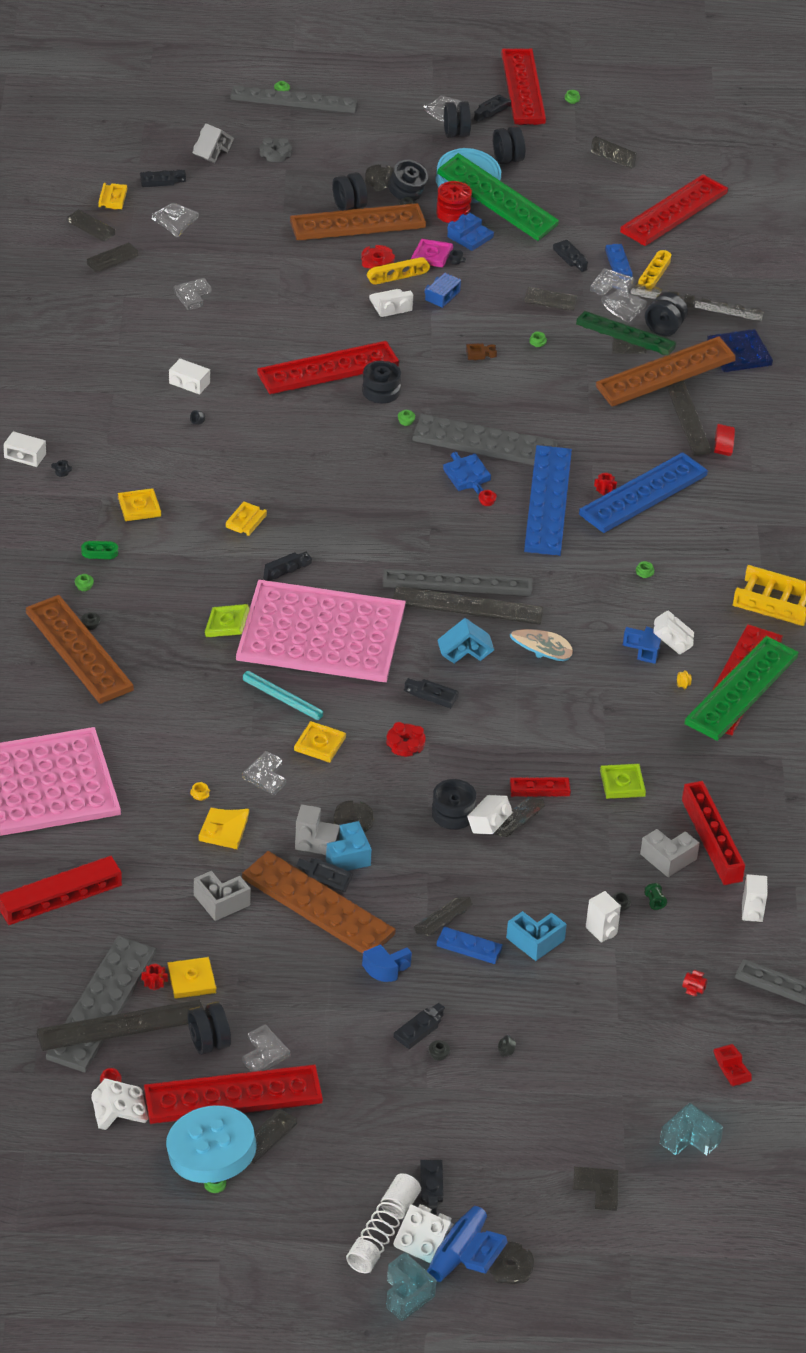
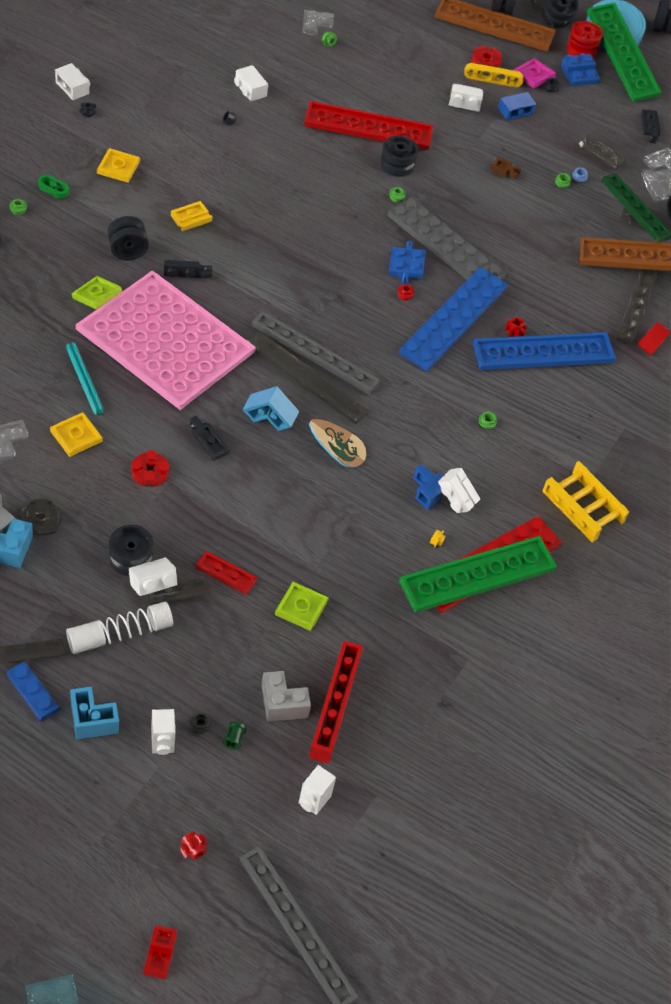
camera: 25 degrees right, 10 degrees up
none -> white piece [66,602,173,654]
none -> black wheel [108,216,149,261]
none -> bright green plate [322,32,337,47]
none -> medium blue plate [572,168,588,182]

